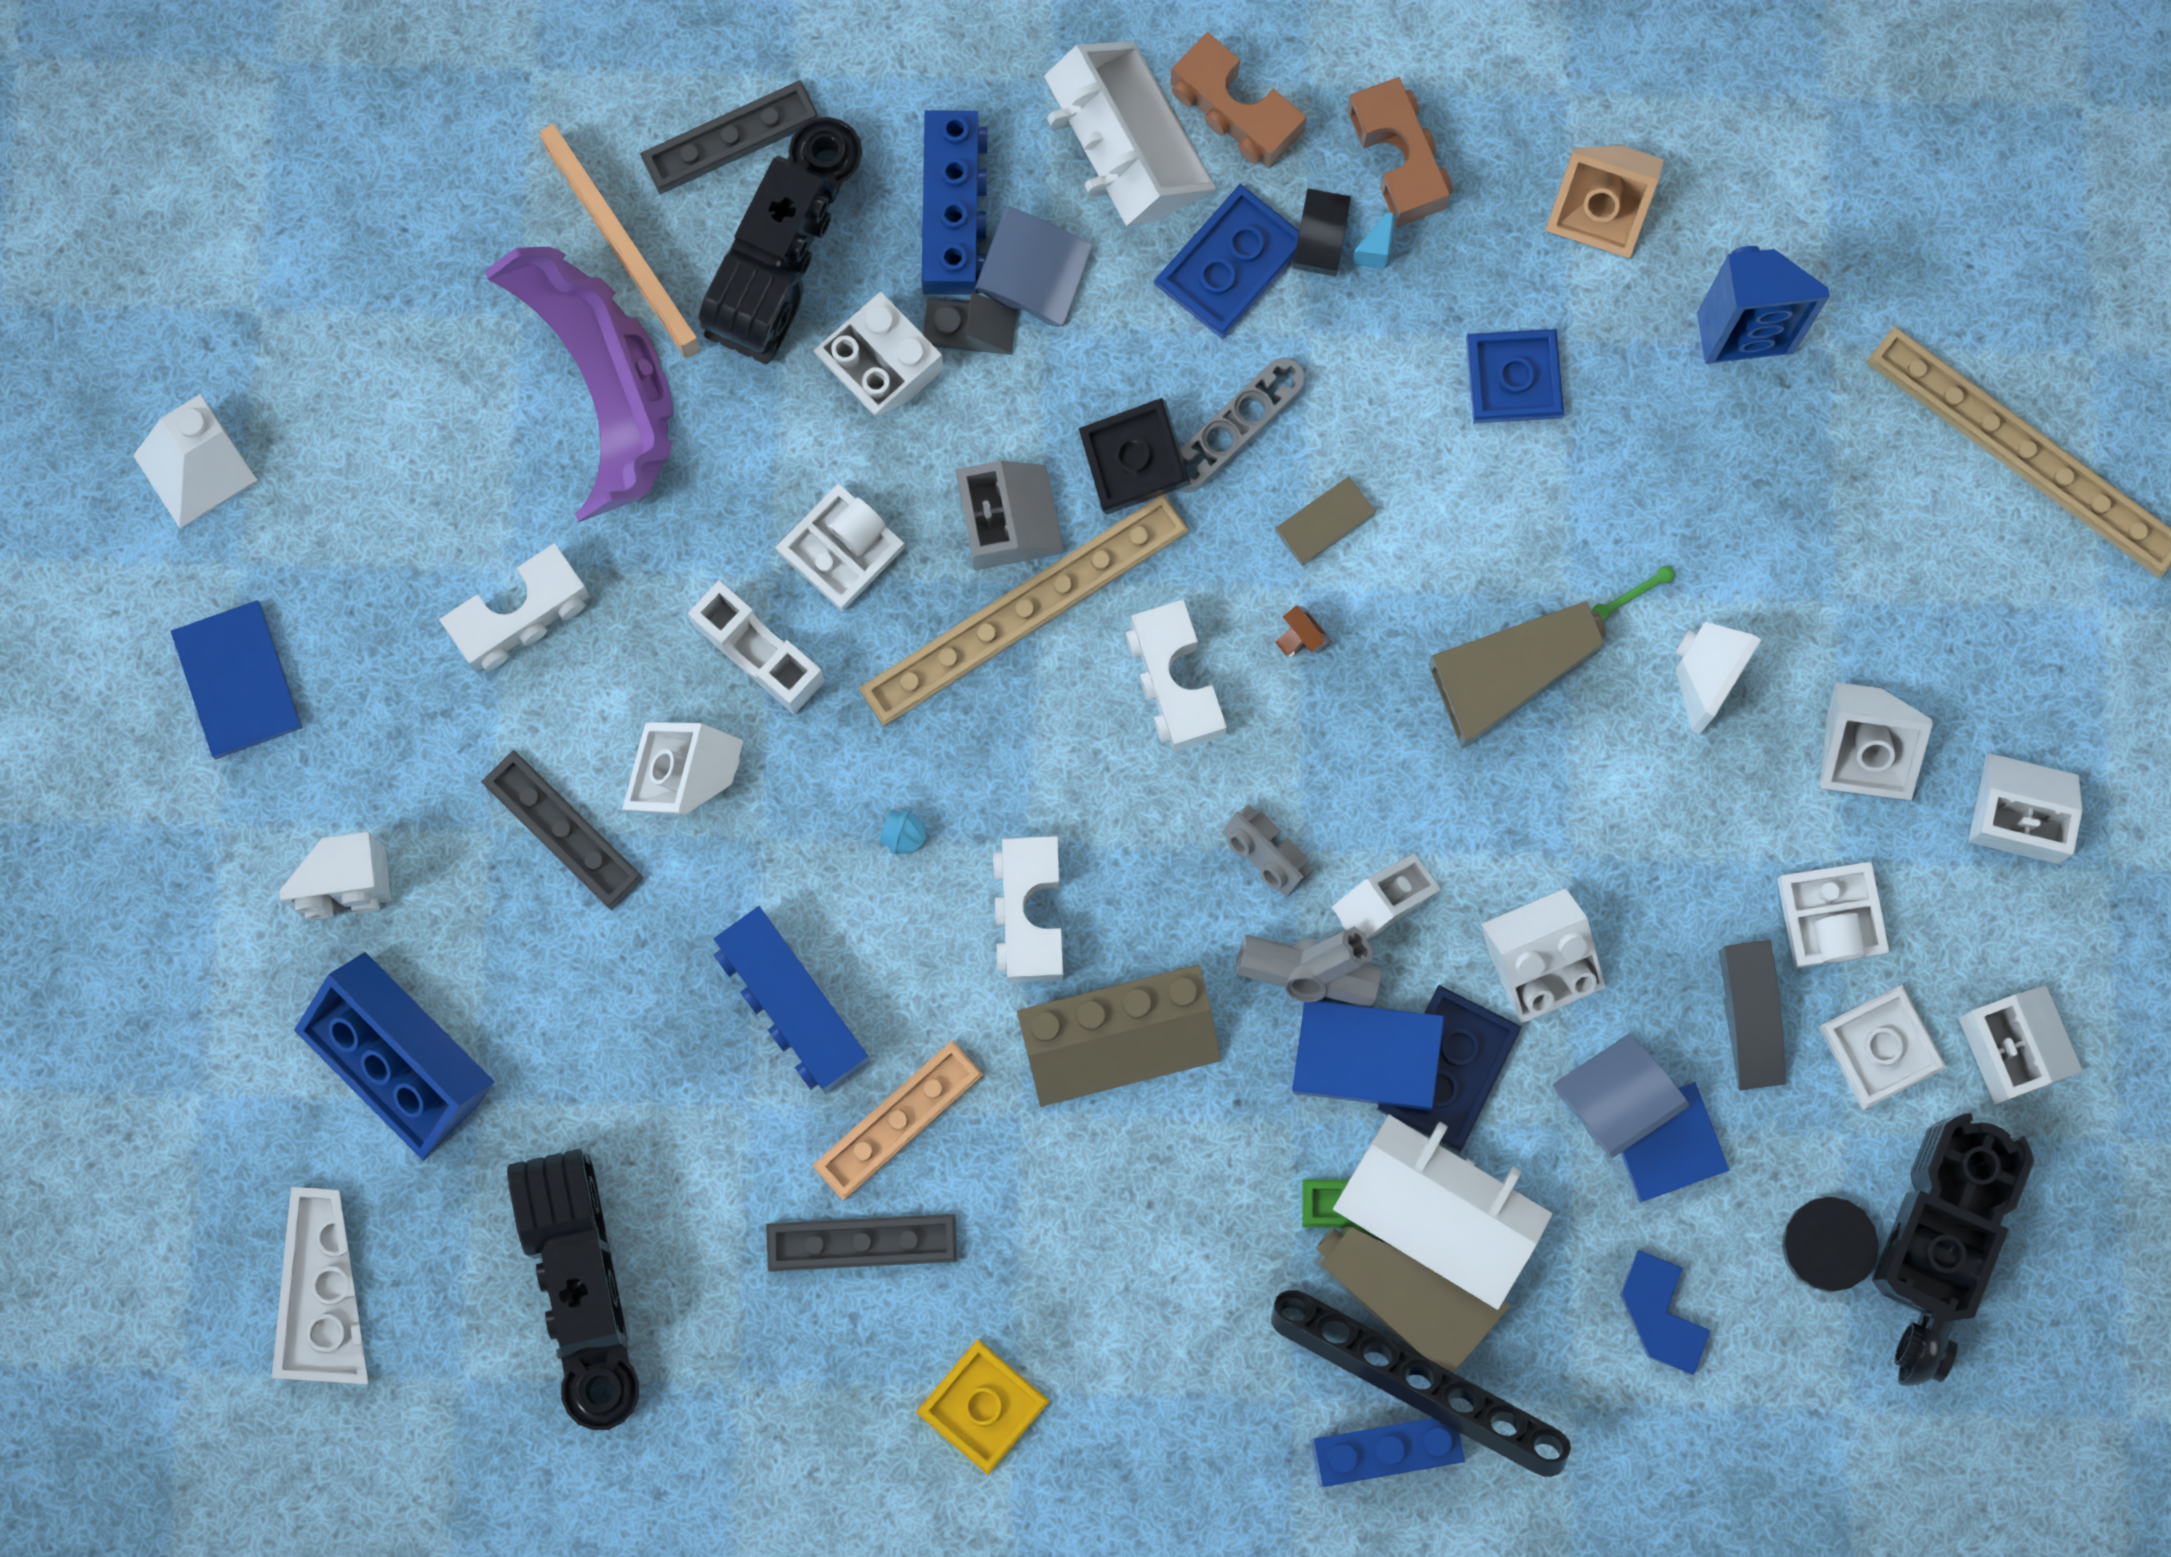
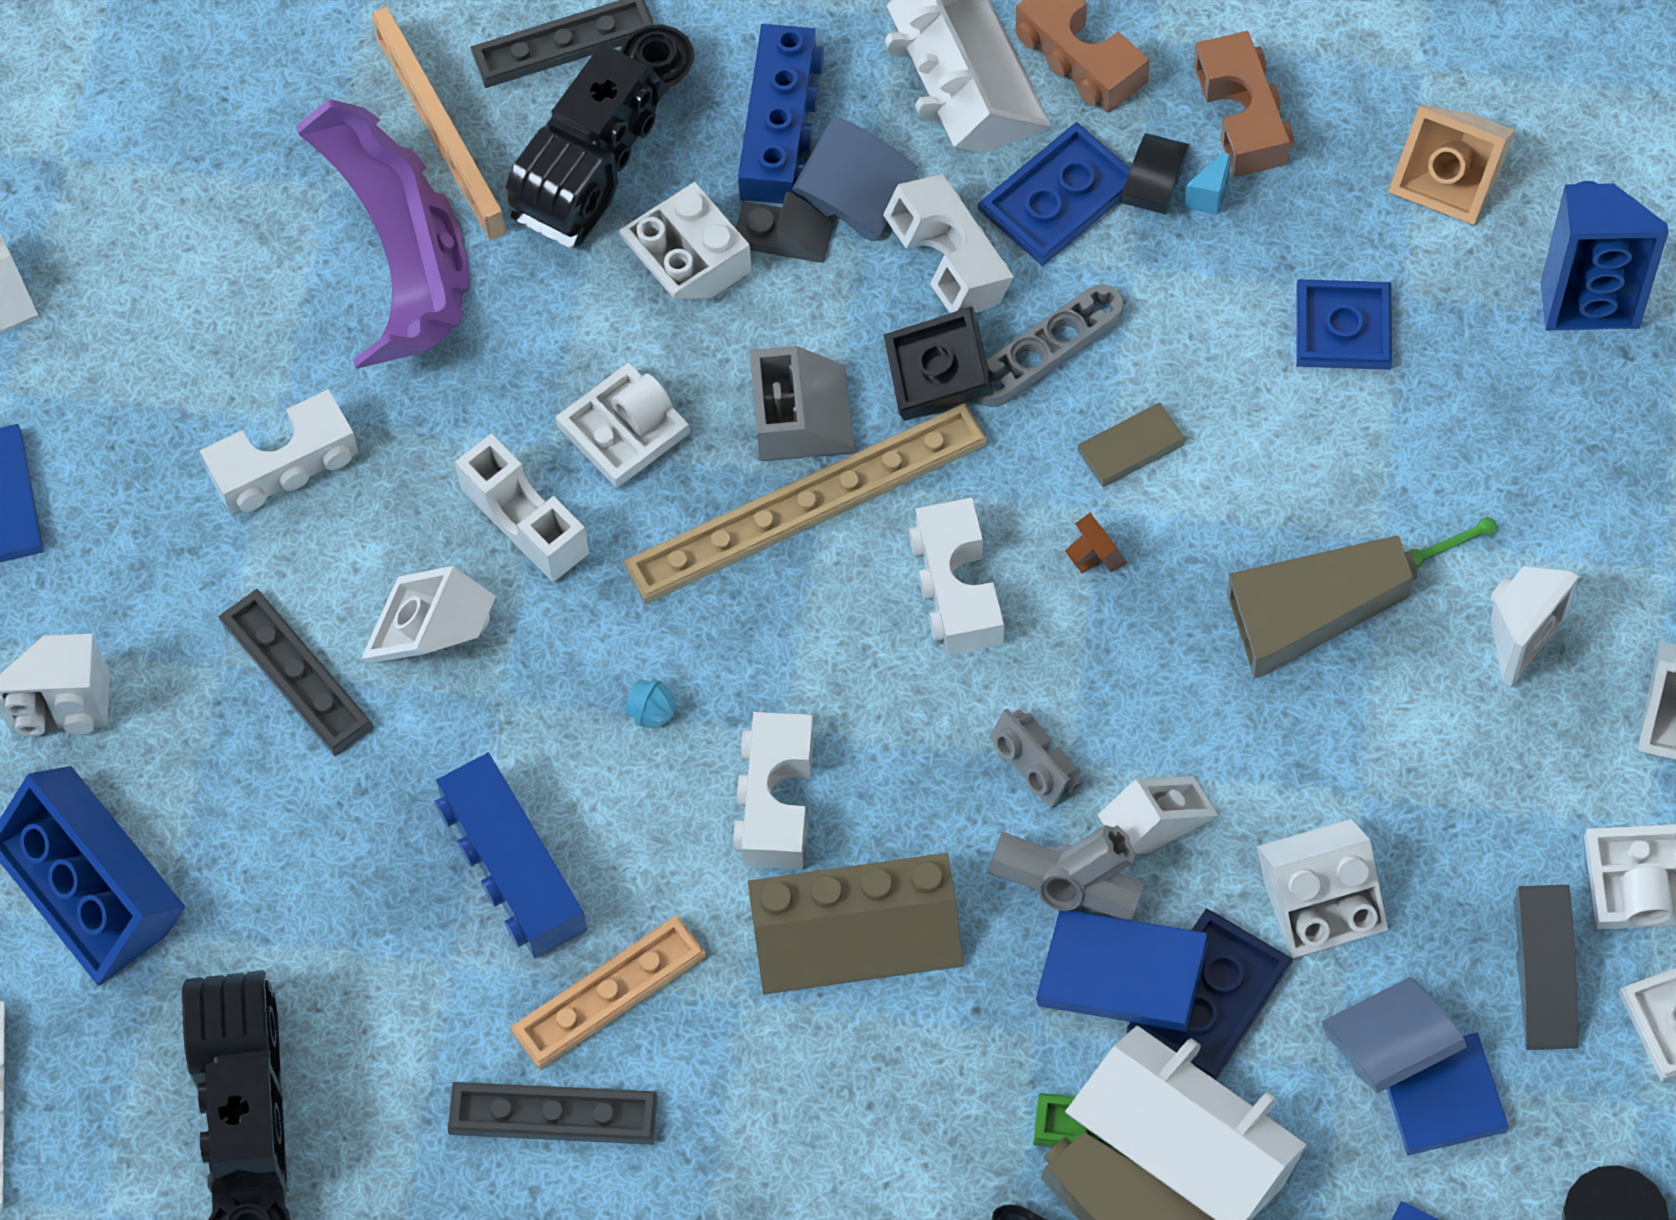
camera: 10 degrees right, 15 degrees down
none -> white arch [883,174,1014,313]

